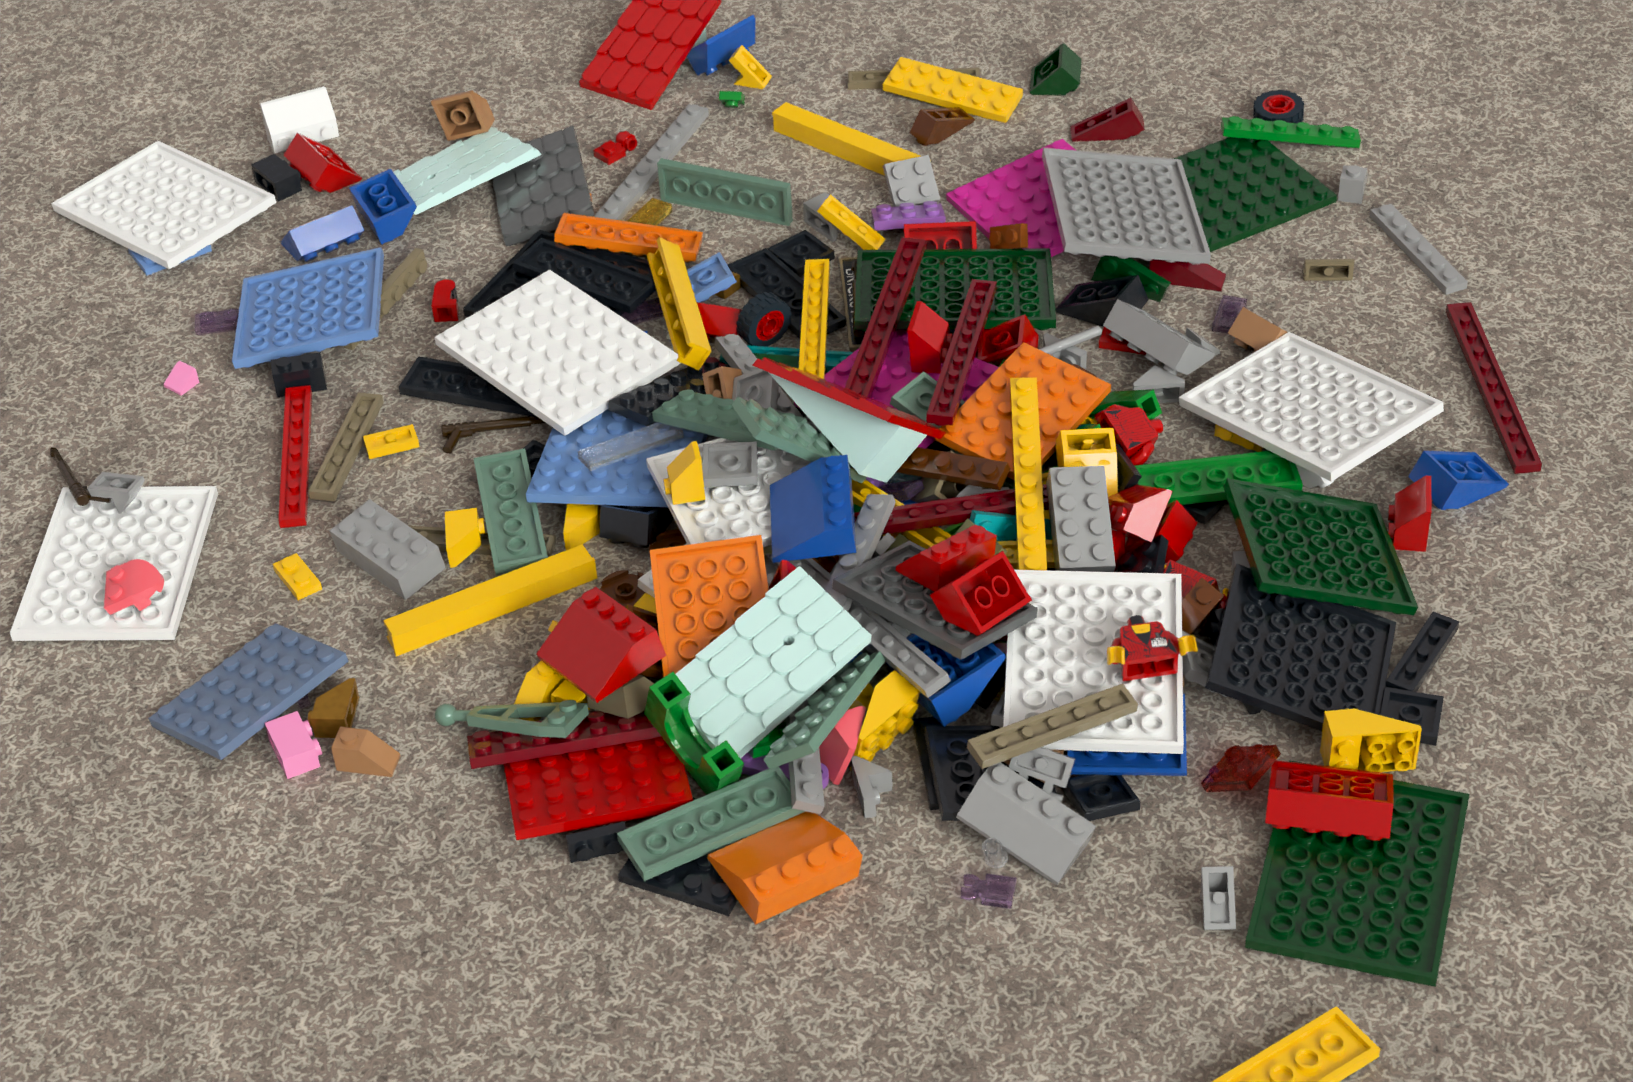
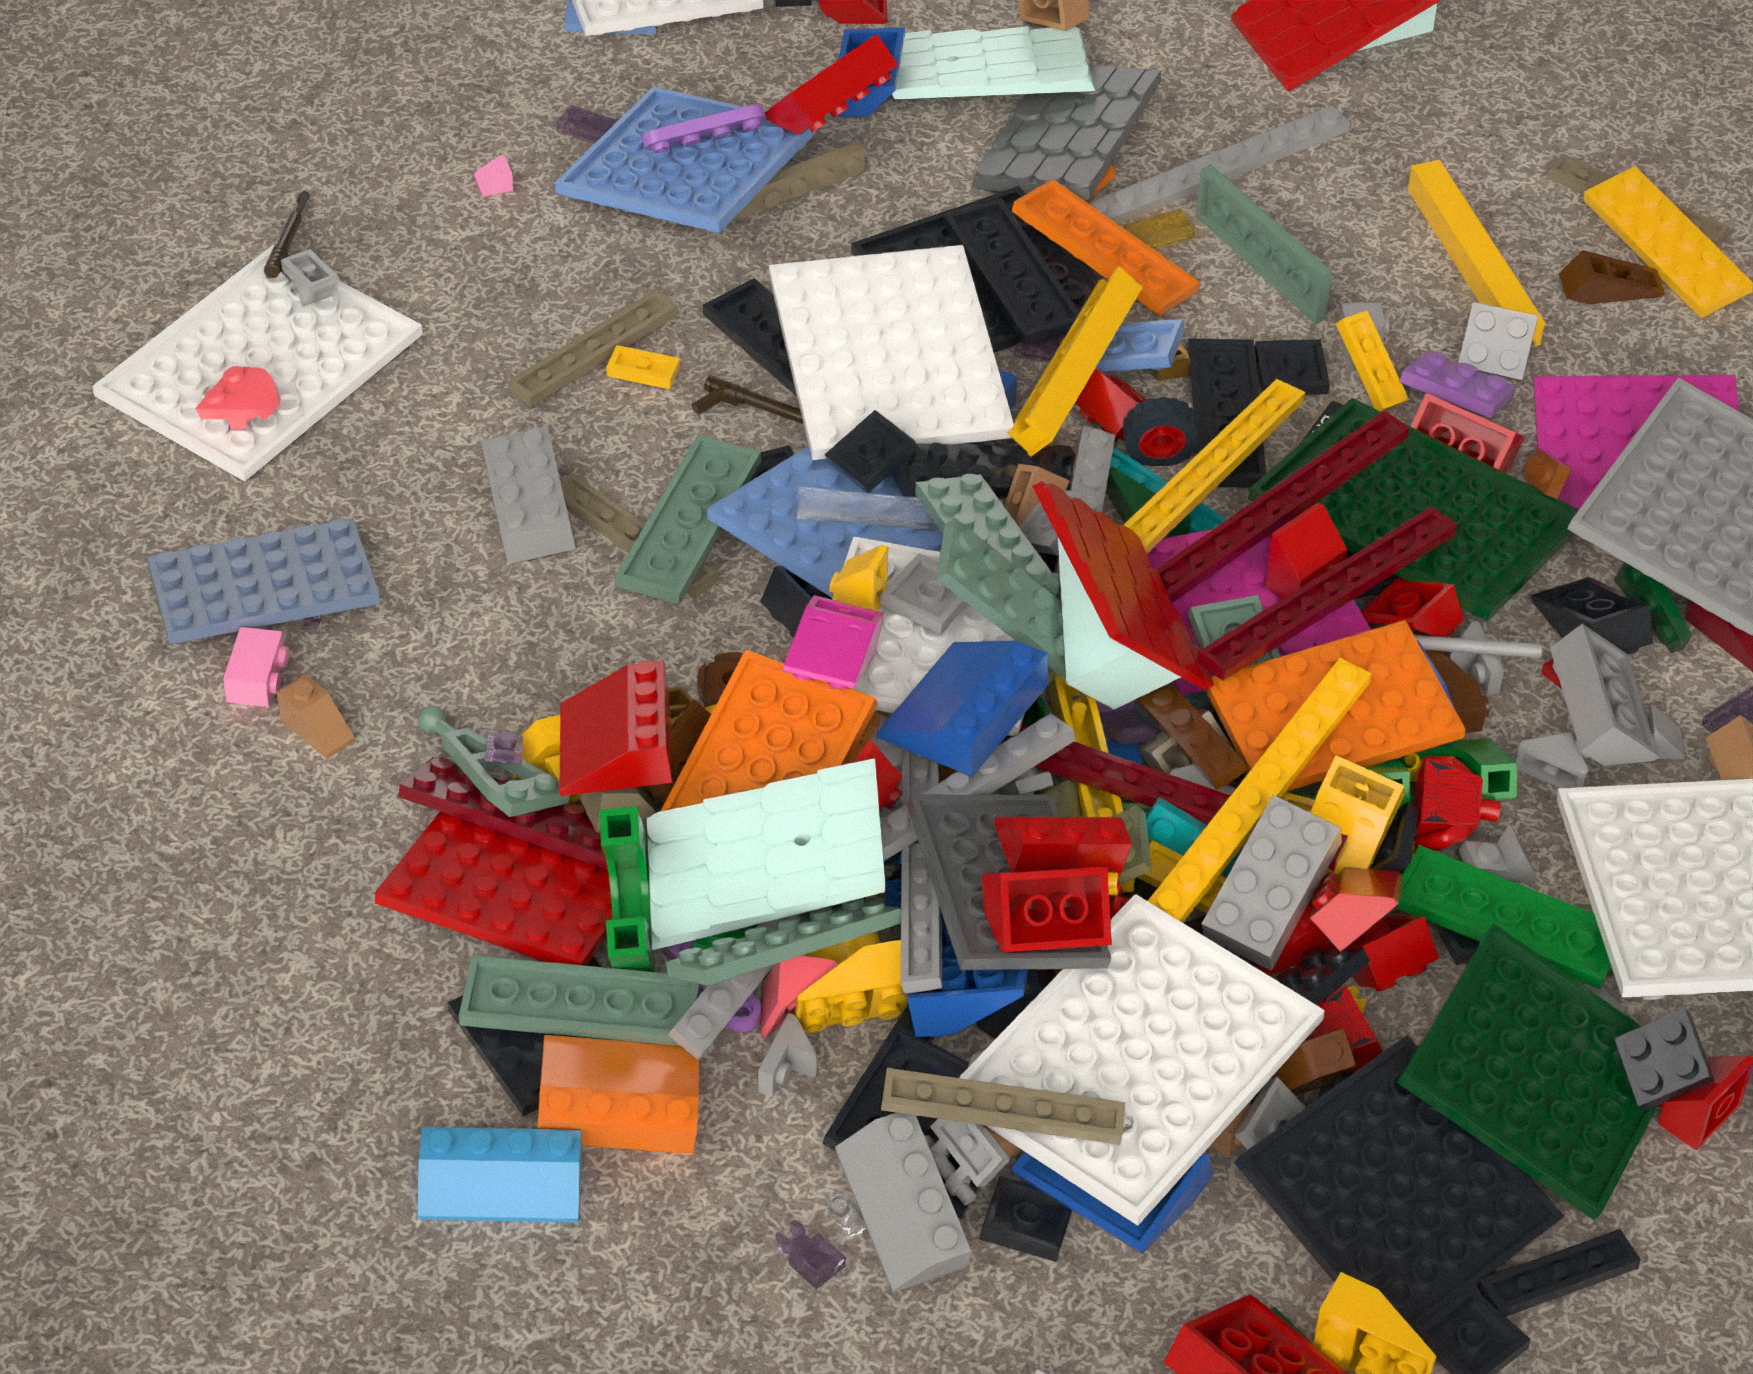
camera: 30 degrees right, 5 degrees up
black brick [271,352,327,398] -> none
yellow plate [273,553,322,600] -> none
red plate [278,385,312,528] -> none
slope [281,205,365,262] -> none
pearl gold slope [308,678,359,738] -> none
yellow tile [383,544,598,656] -> none
red leg [431,279,459,322] -> none
yellow slope [445,508,486,568] -> none
yellow slope [563,504,601,550] -> none
black plate [565,822,626,863] -> none
red plate [593,131,637,165] -> none
blue slope [687,15,755,75] -> none
green plate [719,91,745,108] -> none
yellow slope [729,45,772,89] -> none
torso [1106,615,1198,681] -> none
clear red plate [1201,744,1281,792] -> none
none -> slope [418,1127,583,1223]
none -> clear purple plate [485,730,523,765]
none -> medium lavender plate [641,104,766,154]
none -> red slope [765,34,898,135]
none -> dark pink slope [783,595,884,689]
none -> black plate [824,410,919,493]
none -> light grey slope [1459,825,1537,883]
none -> plate [1614,1008,1715,1111]

